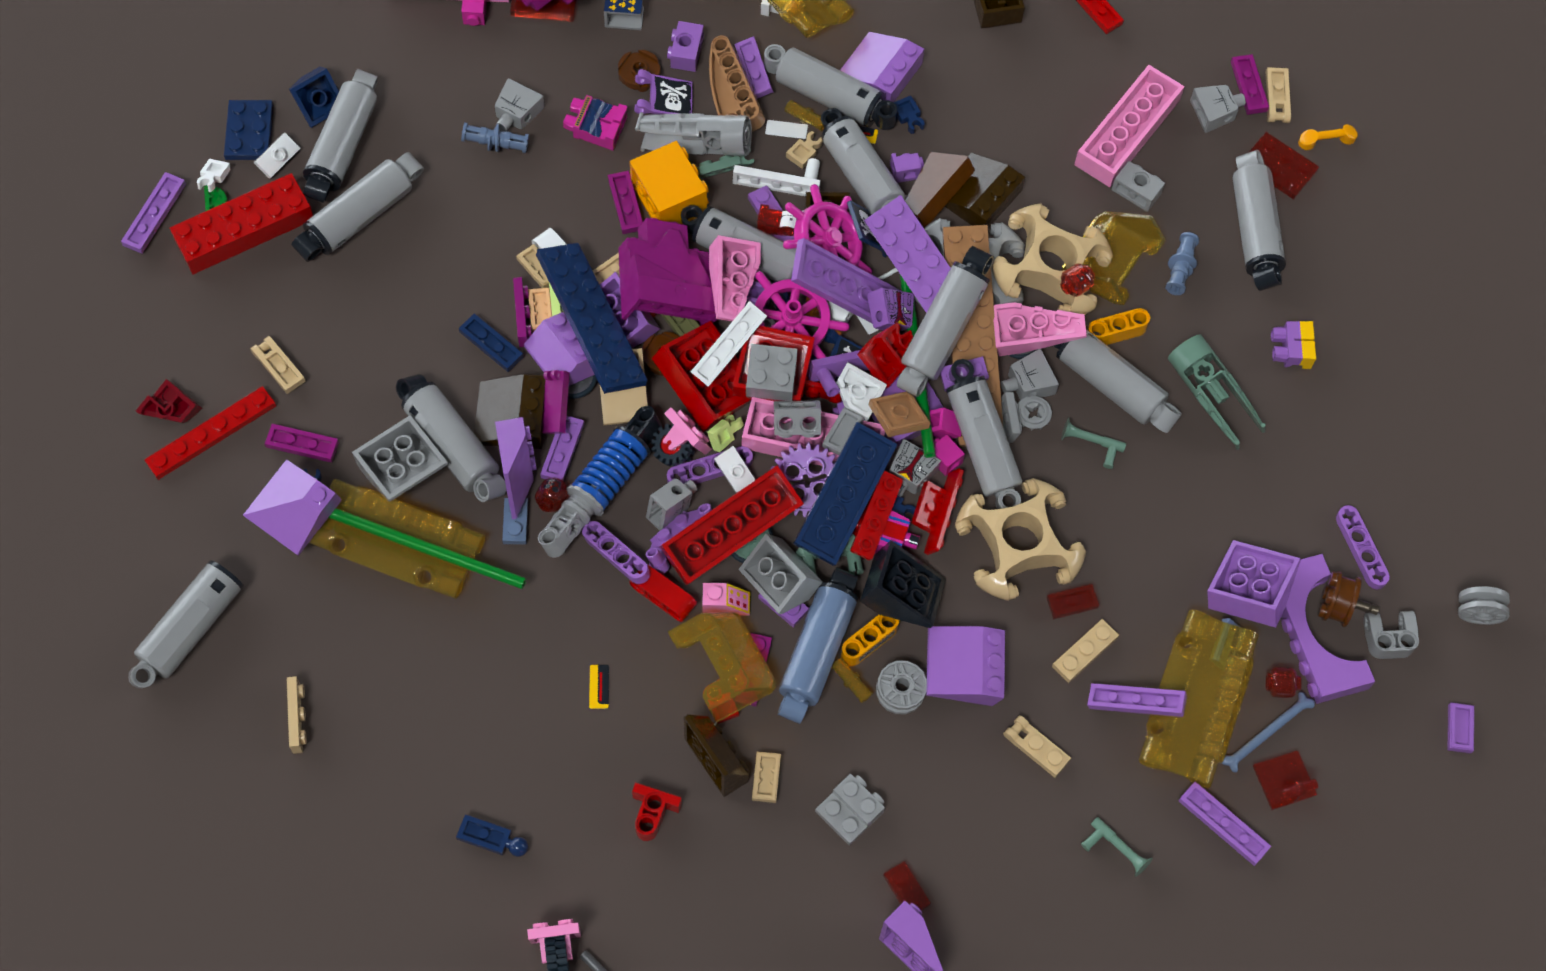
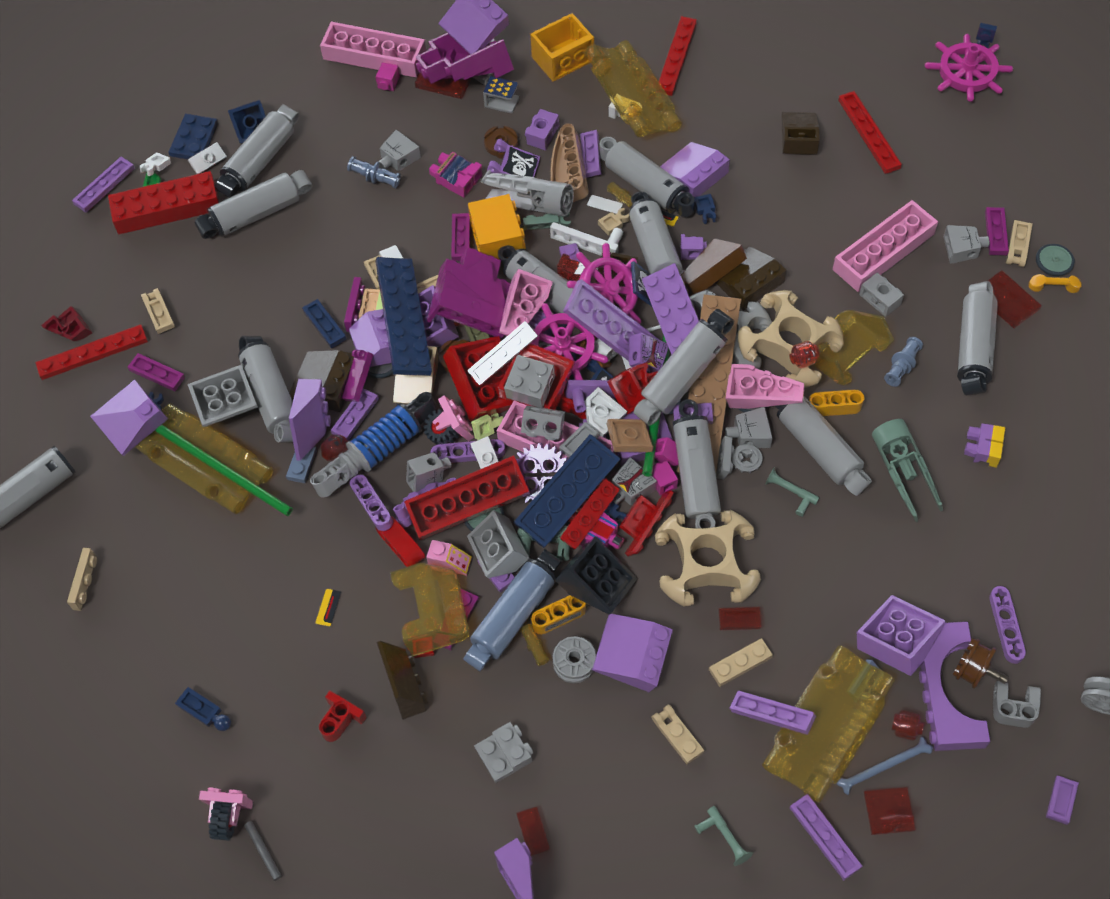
camera: 20 degrees right, 5 degrees down
tan plate [752,752,781,803] -> none
none -> sand green wheel [1036,244,1075,276]

